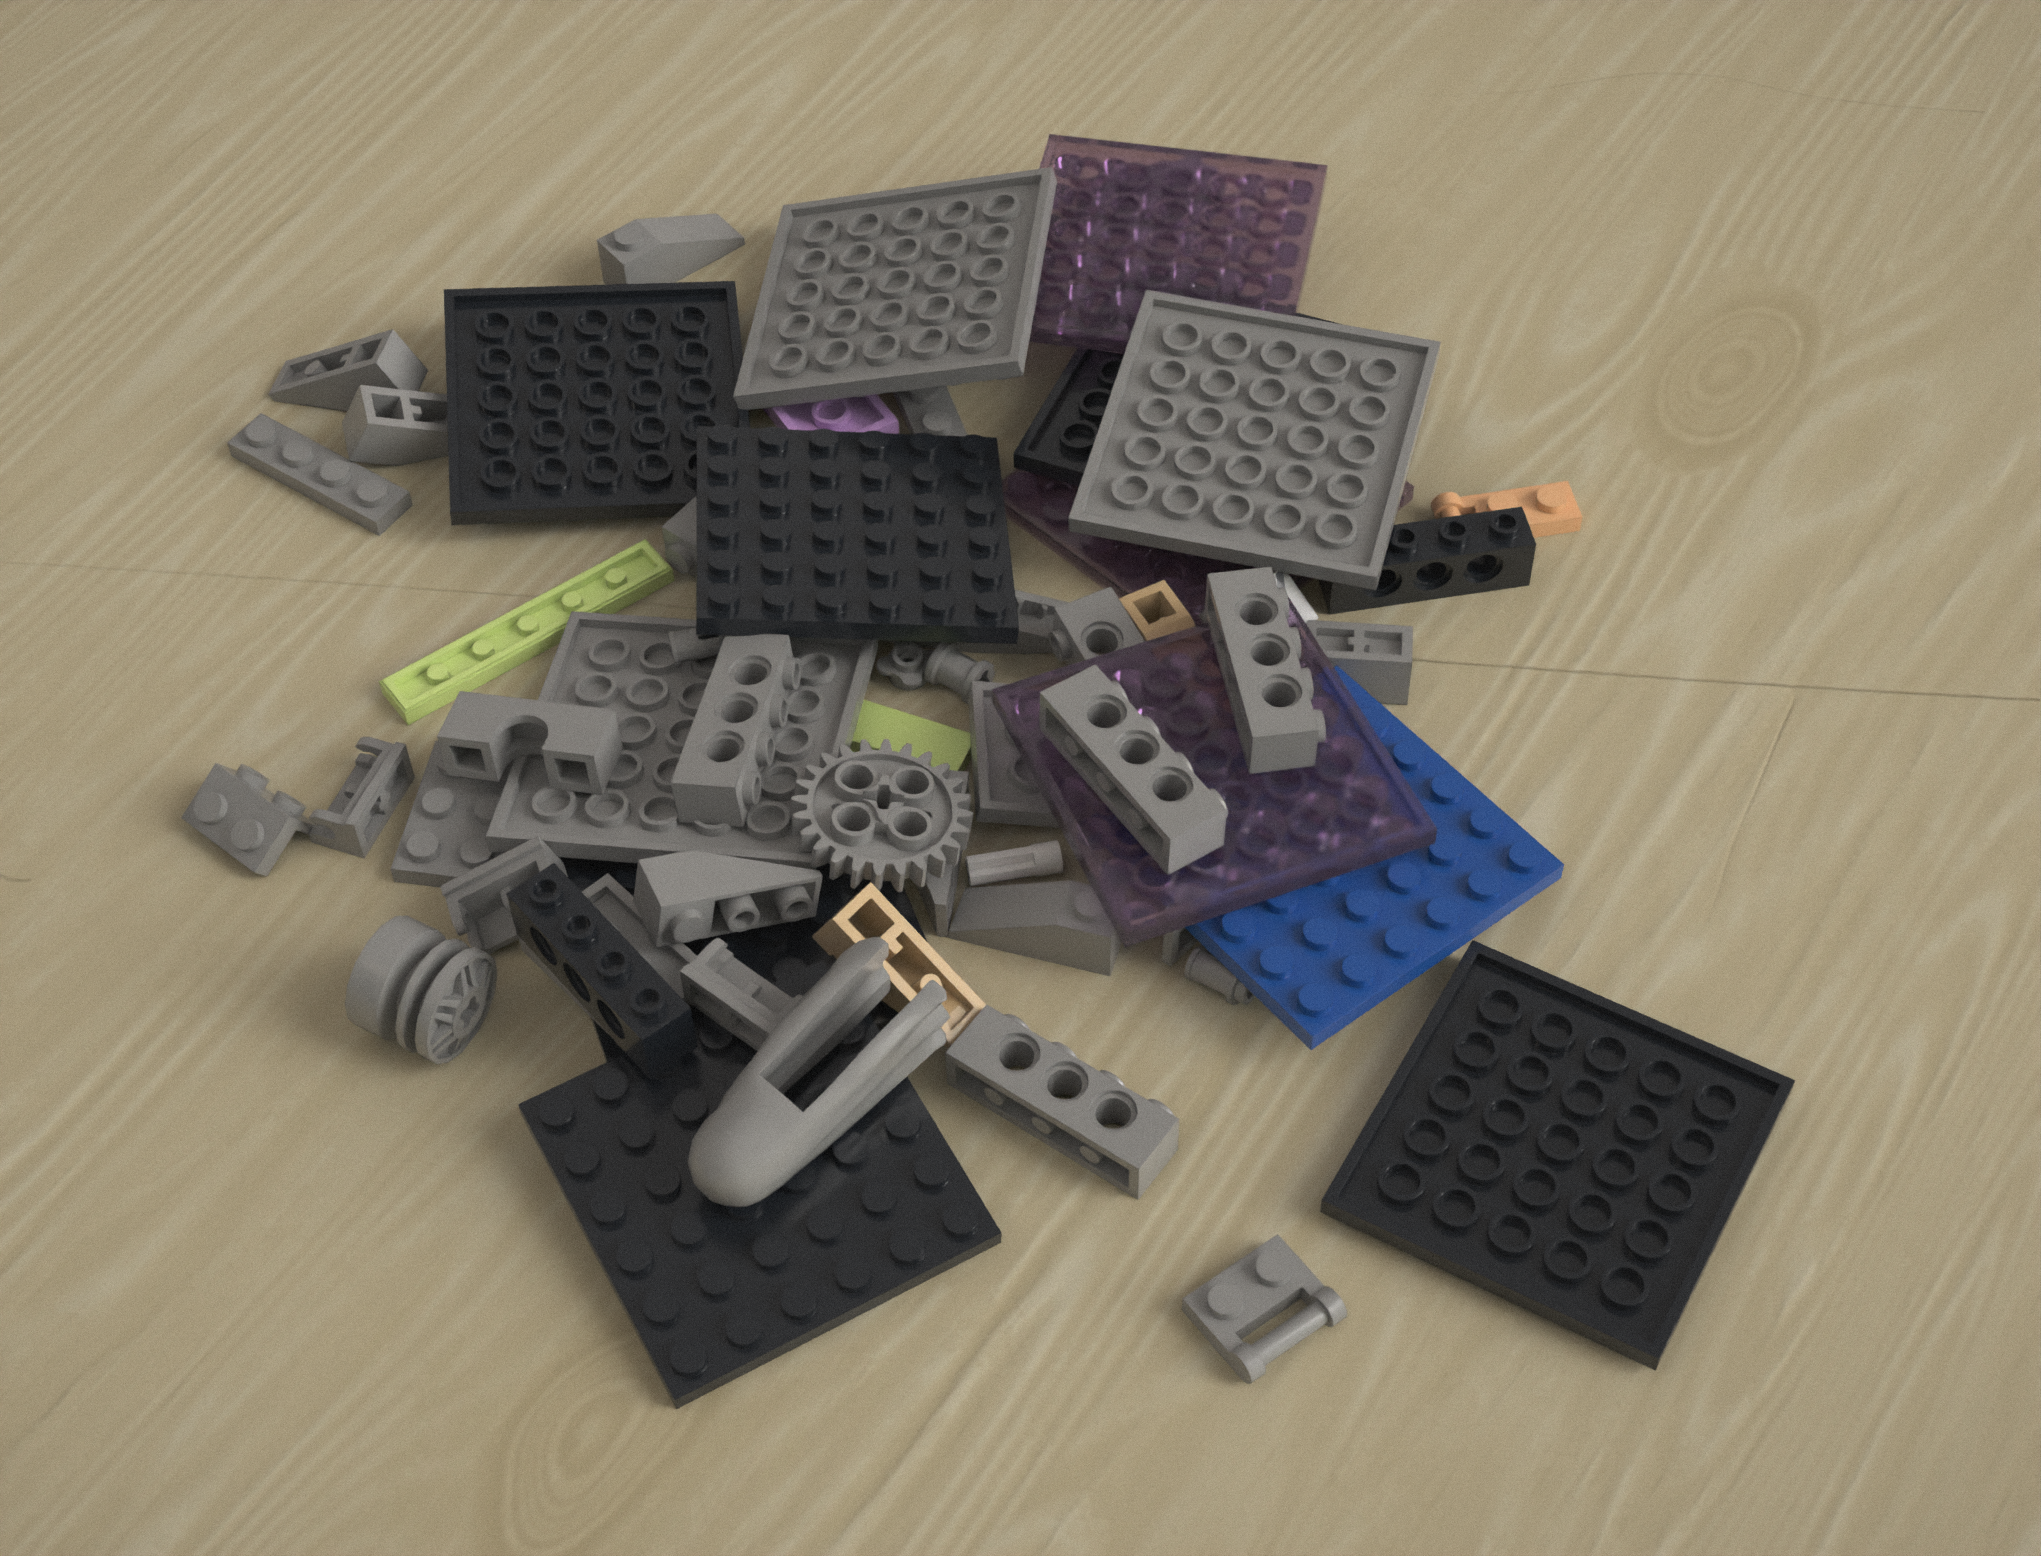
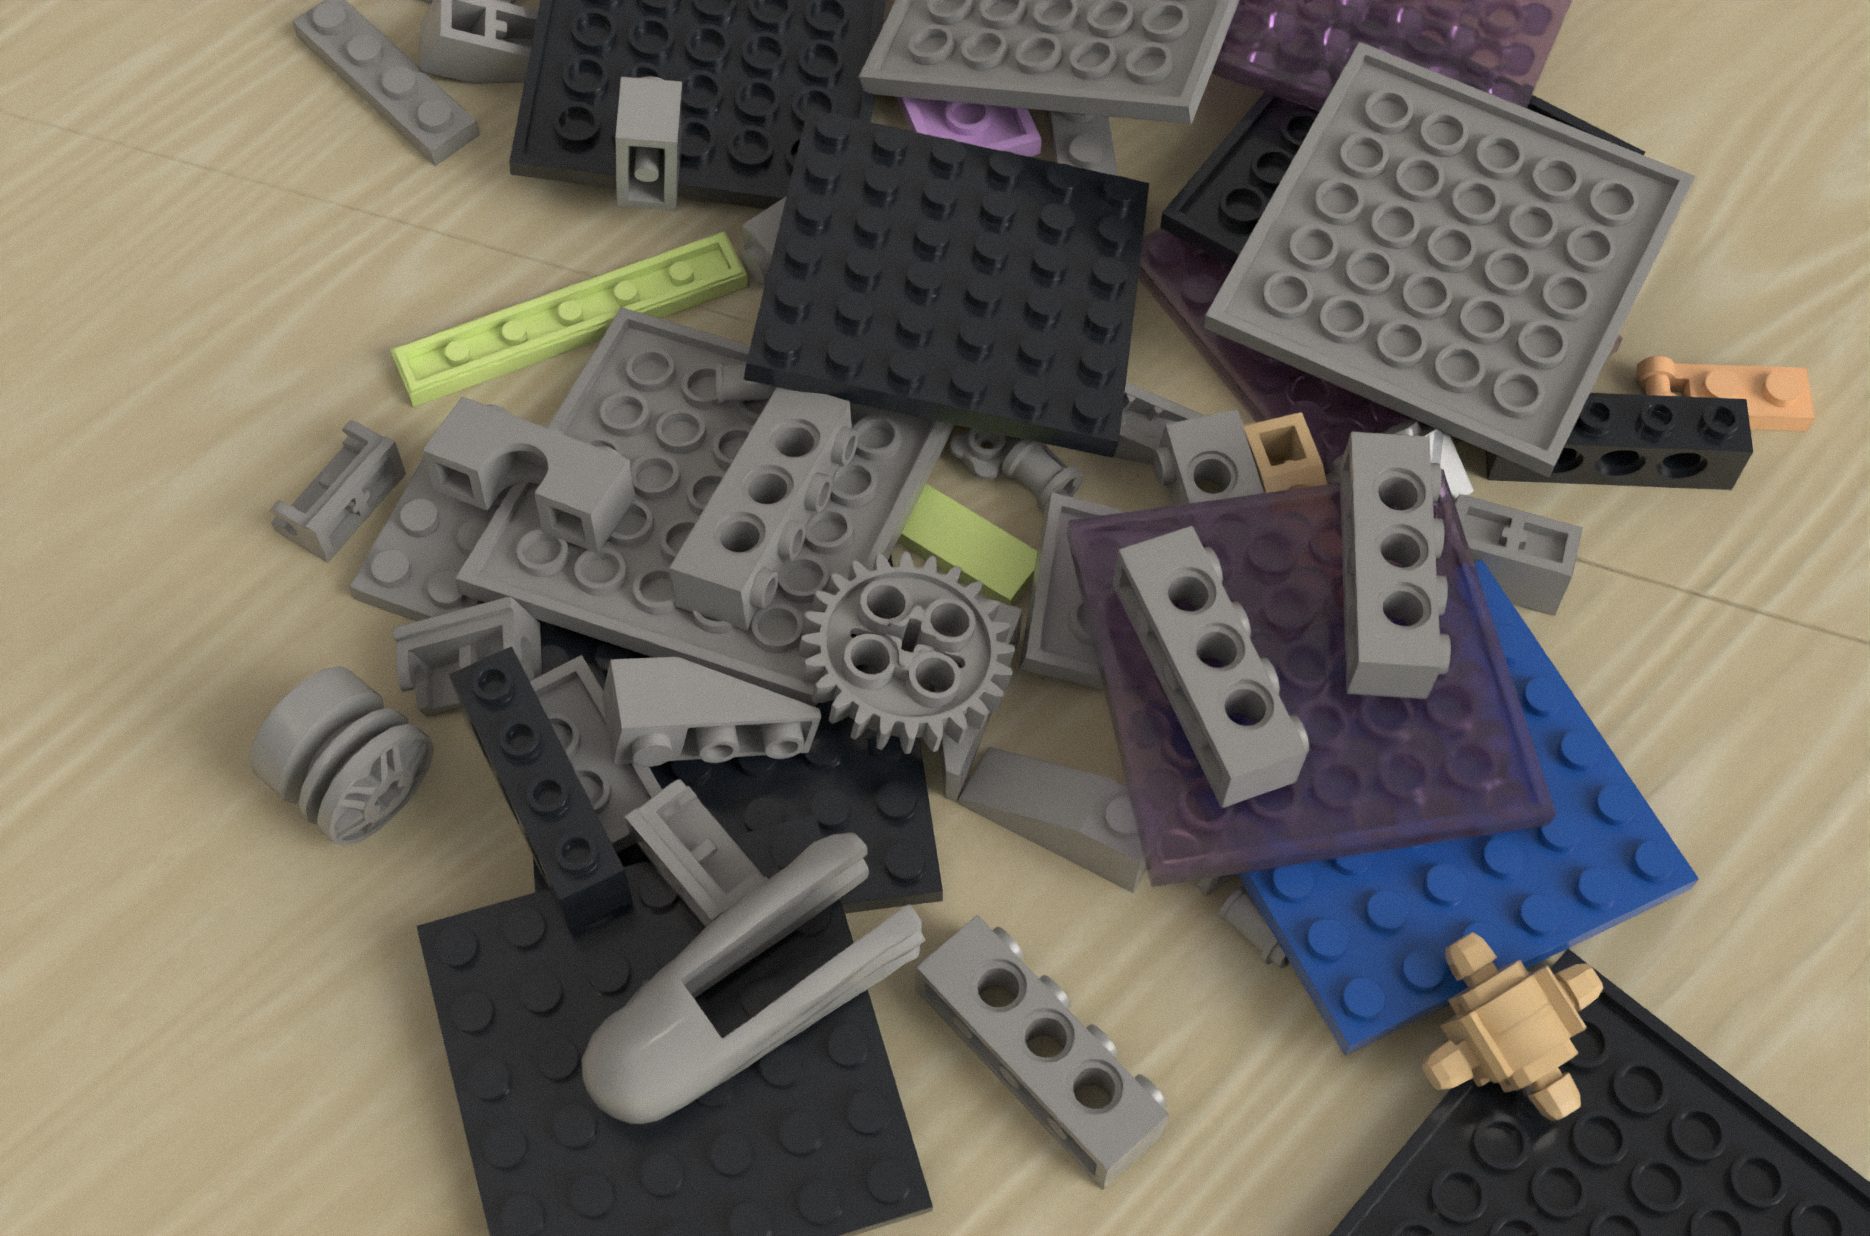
camera: 10 degrees right, 10 degrees up
light grey bracket [181,763,317,876] -> none
tan slope [812,882,986,1048] -> none
white piece [965,840,1063,886] -> none
none -> light grey brick [615,76,682,211]
none -> tan piece [1421,932,1603,1121]

